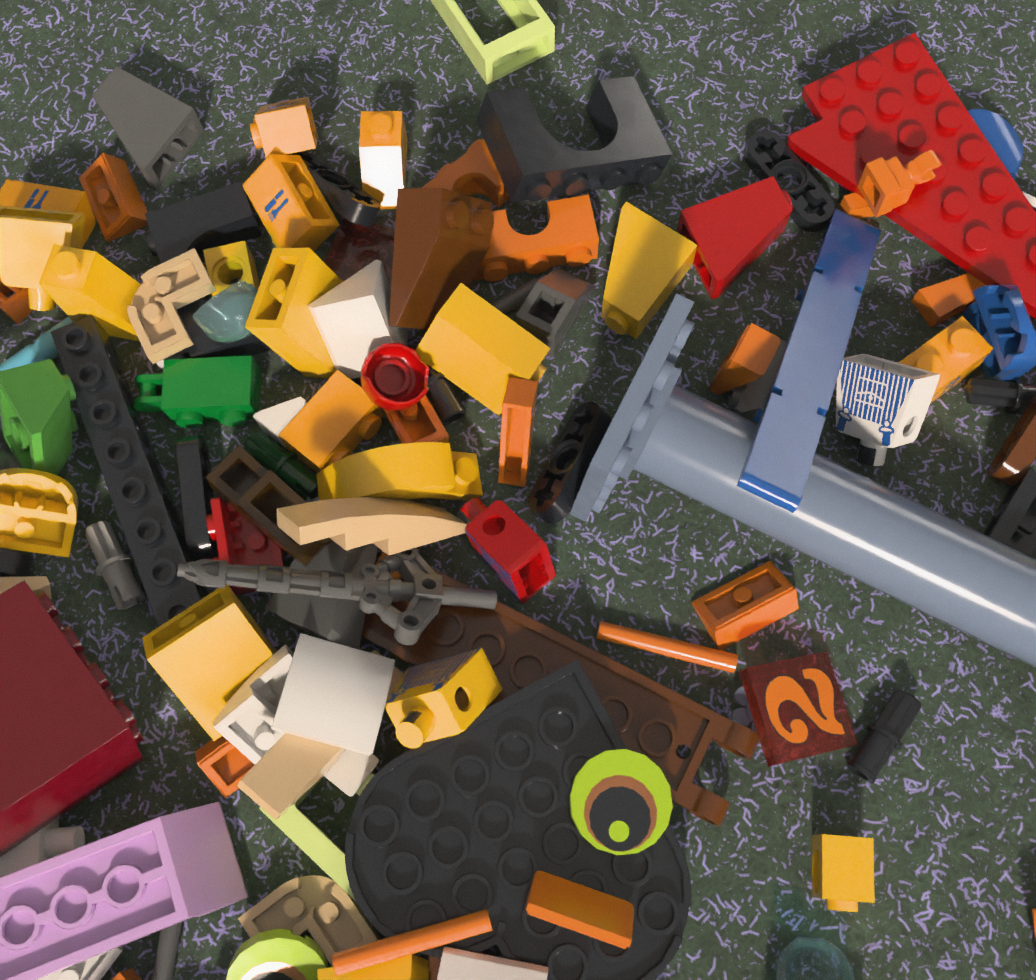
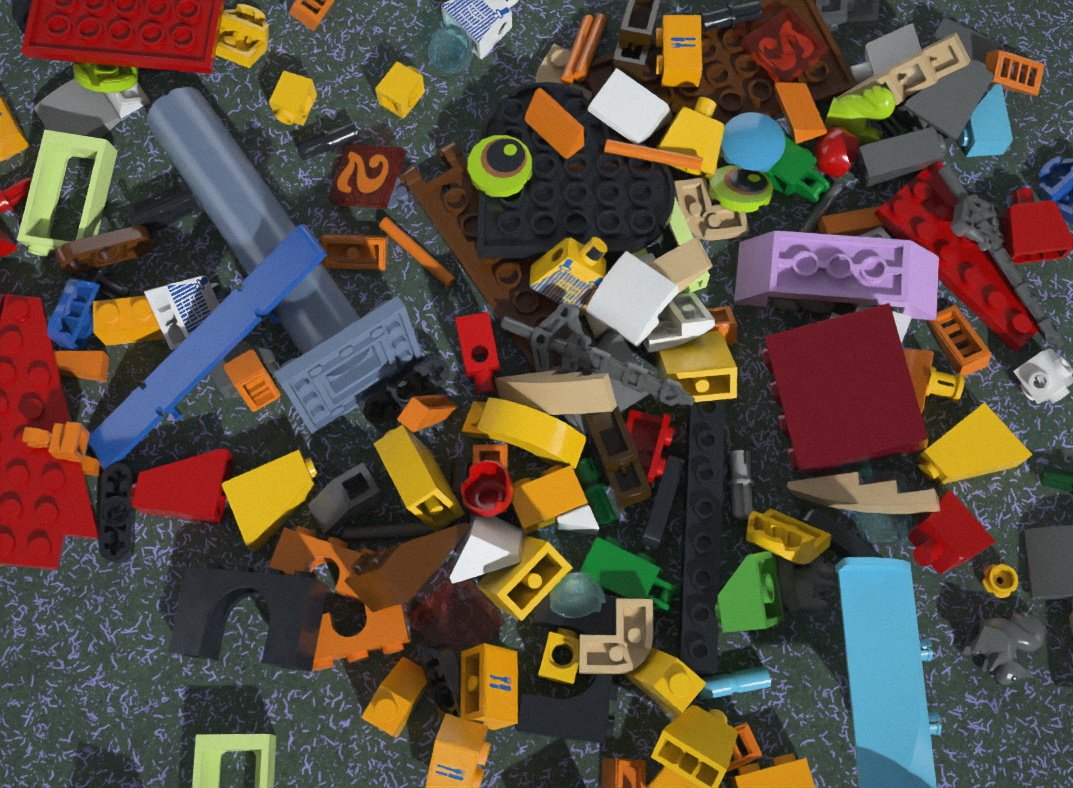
camera: 155 degrees left, 0 degrees up
none -> yellow brick [269,70,317,126]

